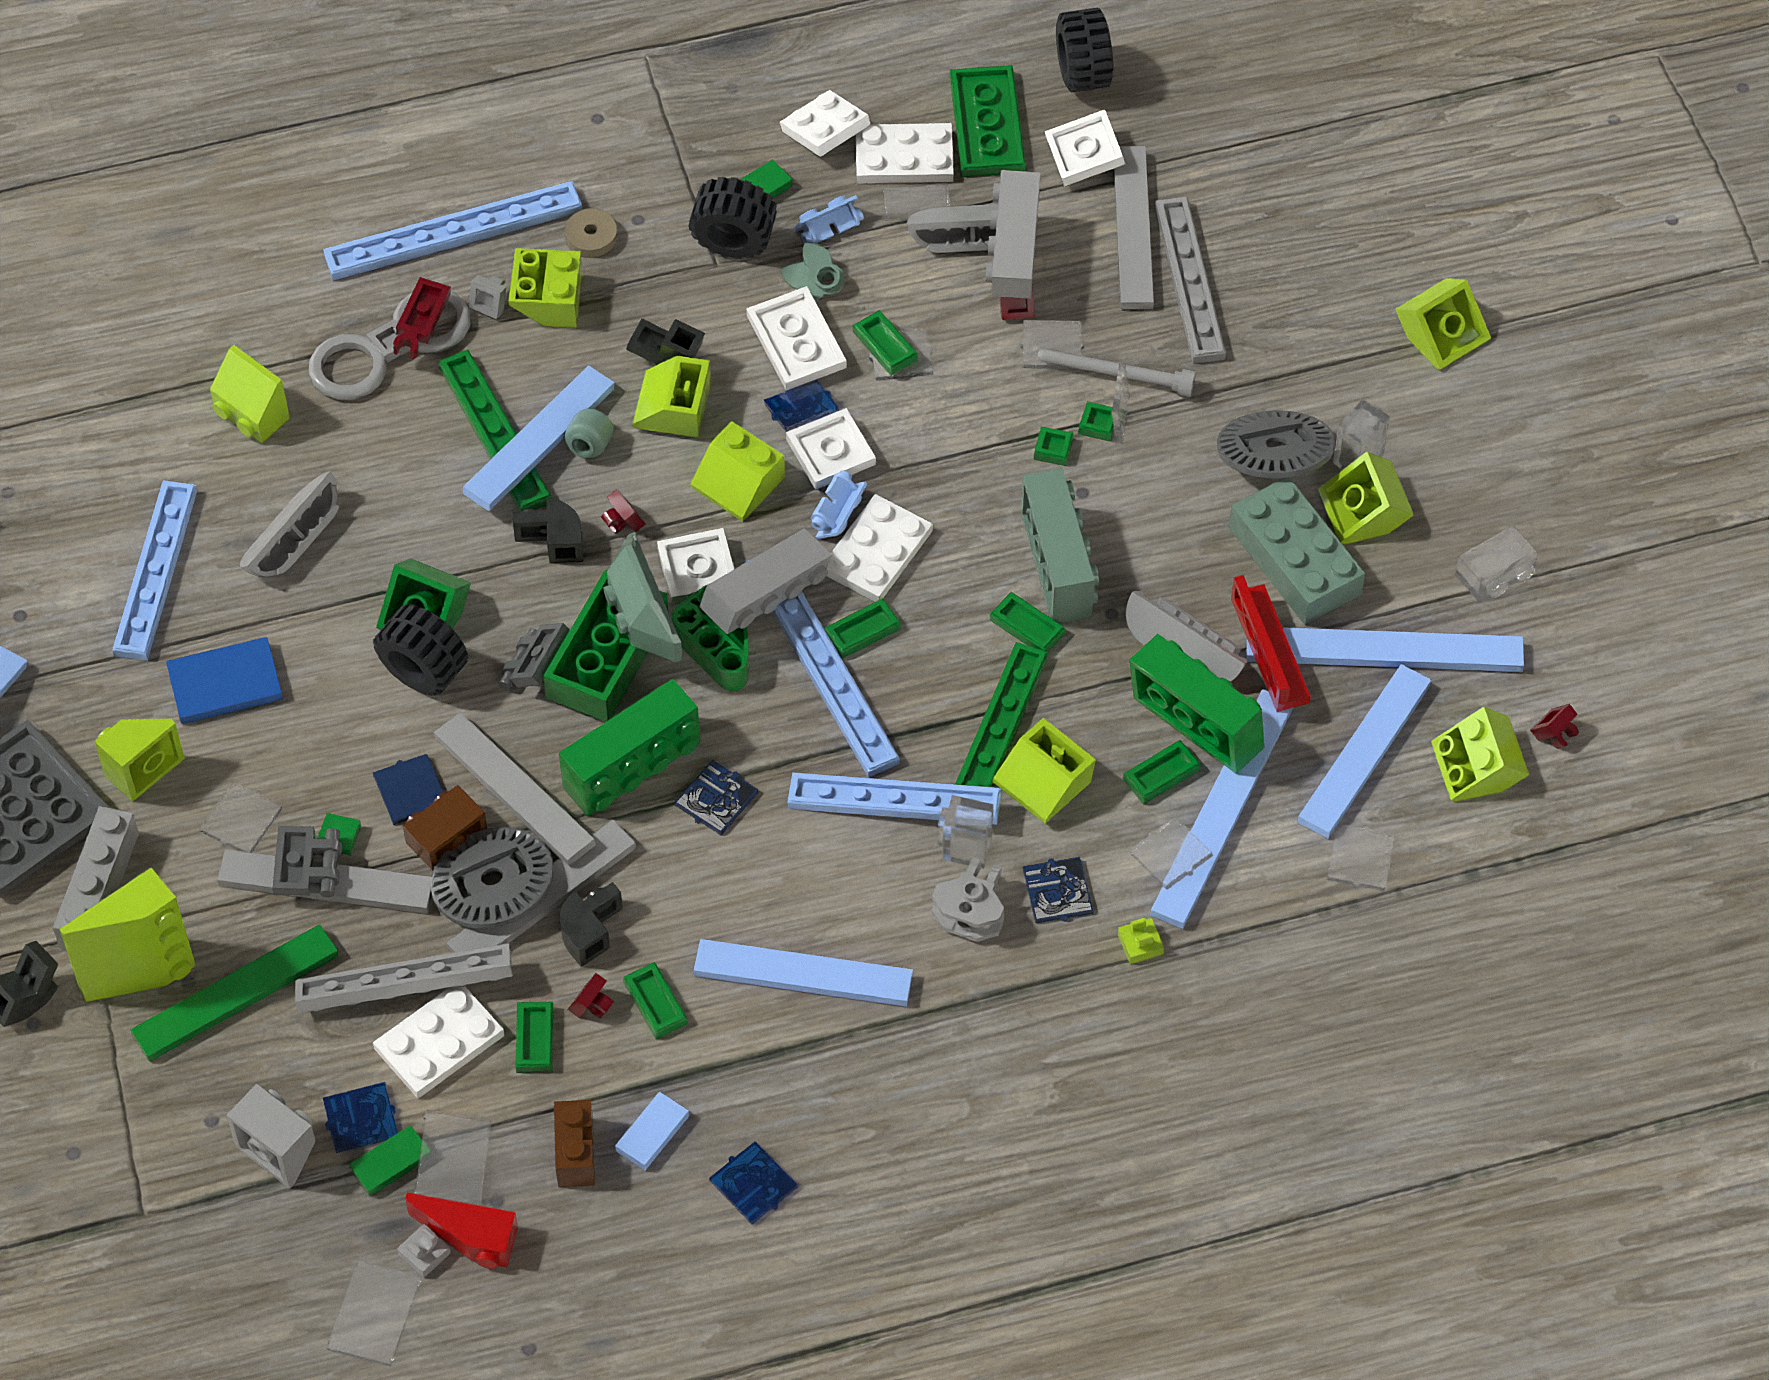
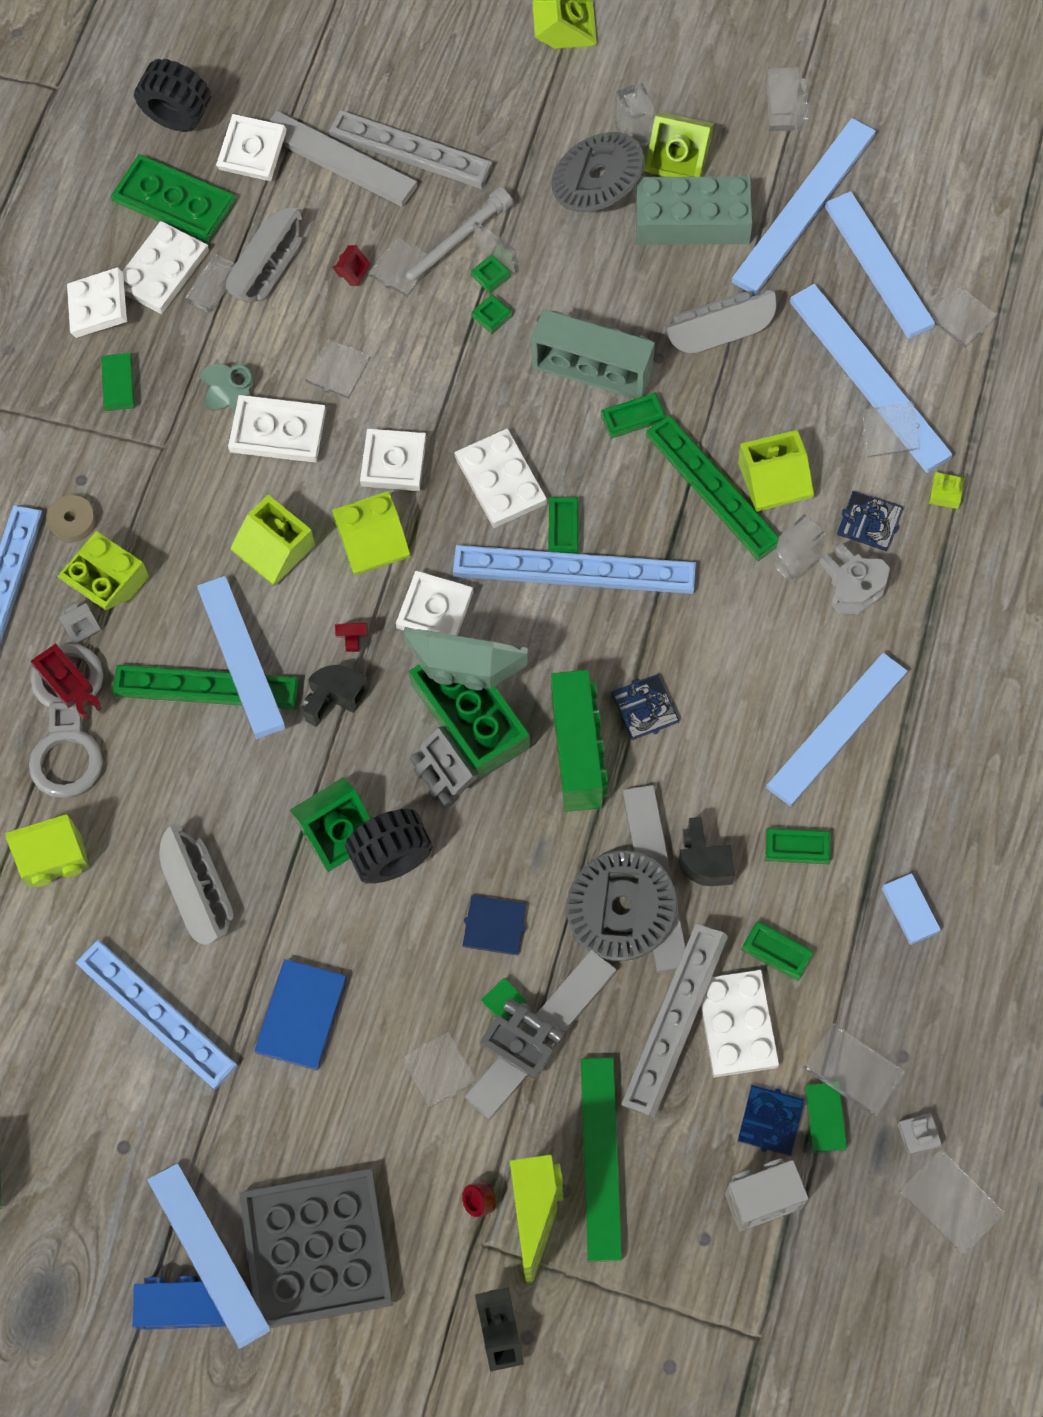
camera: 55 degrees left, 10 degrees up
light grey brick [53,806,139,950] -> none
lime slope [94,719,185,802] -> none
reddish brown brick [403,785,487,871] -> none
red slope [405,1192,518,1269] -> none
light grey tile [434,712,596,866] -> none
reddish brown brick [554,1099,595,1187] -> none
sand green head [565,408,614,458] -> none
dark red tile [567,973,614,1019] -> none
pearl dark grey brick [626,318,705,366] -> none
green beam [671,584,750,691] -> none
black tyre [688,177,777,259] -> none
light grey brick [699,528,832,634] -> none
clear blue piece [709,1141,798,1225] -> none
clear blue piece [764,379,839,432] -> none
light blue tile [787,773,1002,825] -> none
light blue hinge [794,195,864,244] -> none
light blue hinge [811,471,868,539] -> none
green tile [853,310,918,376] -> none
light grey brick [985,170,1040,299] -> none
green tile [1123,740,1201,805] -> none
green brick [1129,633,1265,774] -> none
red fence [1231,575,1311,712] -> none
lime slope [1431,707,1529,802] -> none
dark red tile [1530,704,1579,749] -> none

